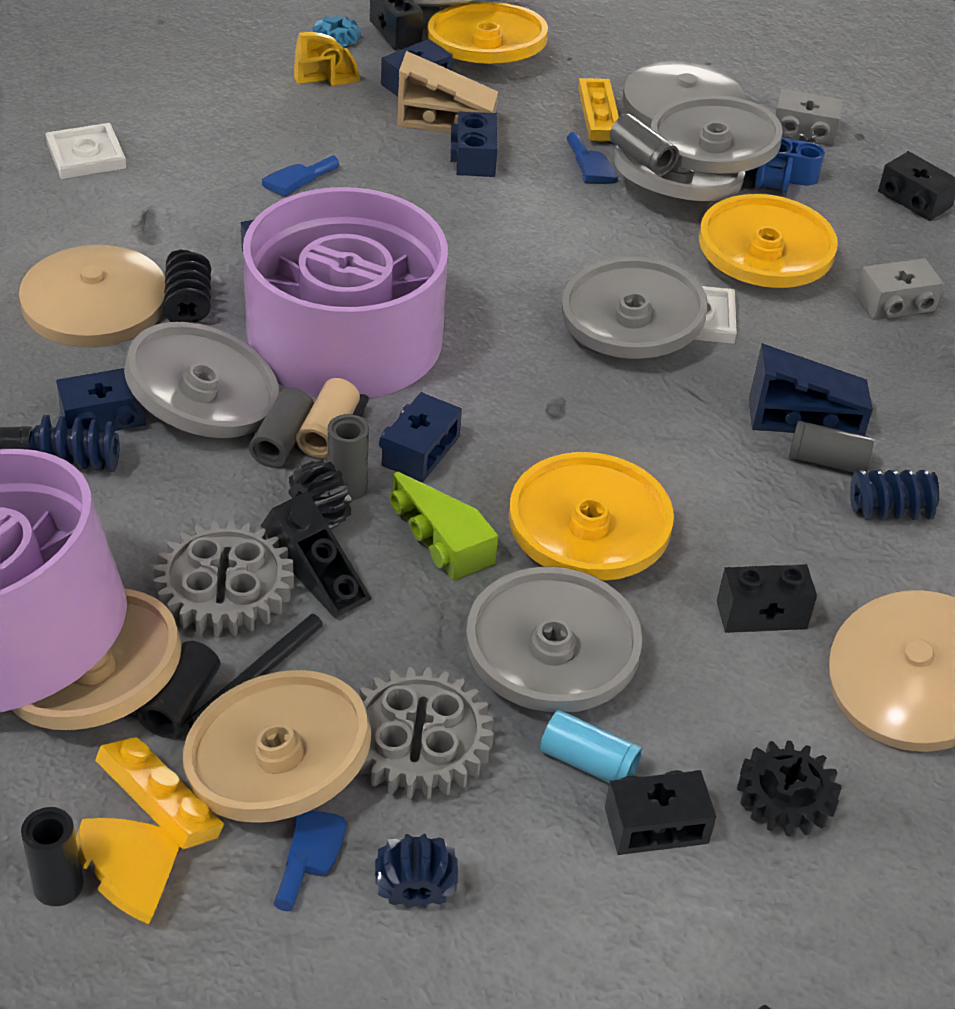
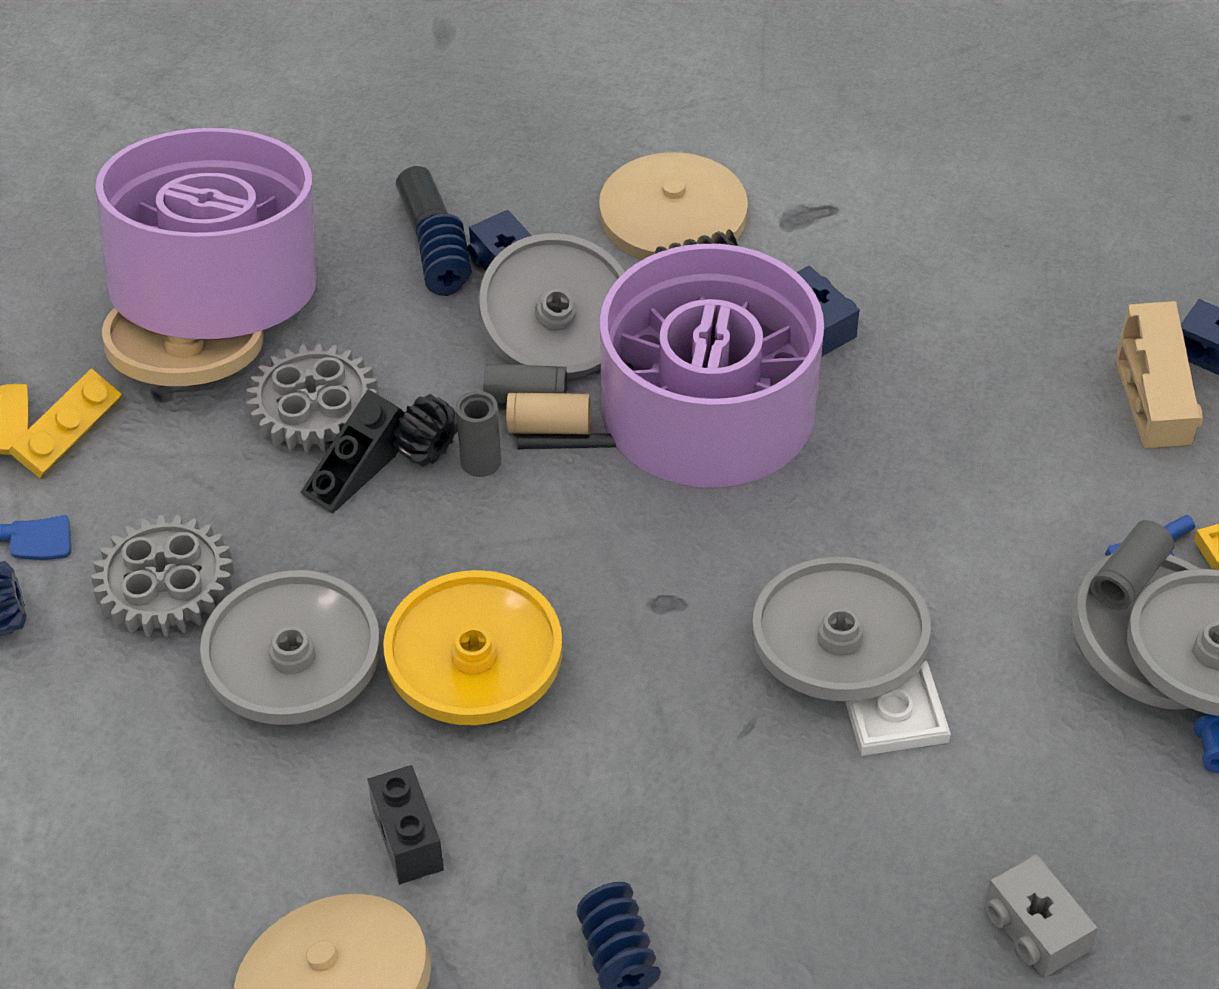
camera: 80 degrees right, 5 degrees up
white tile [45,123,127,179] -> none
black pin [137,641,221,738] -> none
tan dish [183,670,371,823] -> none
black bar [187,614,323,728] -> none
blue piece [262,155,339,196] -> none
yellow brick [294,32,360,86] -> none
dark blue brick [379,392,462,483] -> none
lime slope [389,472,498,581] -> none
dark blue brick [450,111,497,177] -> none
medium azure pin [540,710,643,783] -> none
black brick [605,770,716,855] -> none
yellow dish [699,194,838,288] -> none
black gear [737,740,842,836] -> none
dark blue wedge [749,343,873,436] -> none
dark grey pin [789,421,874,473] -> none

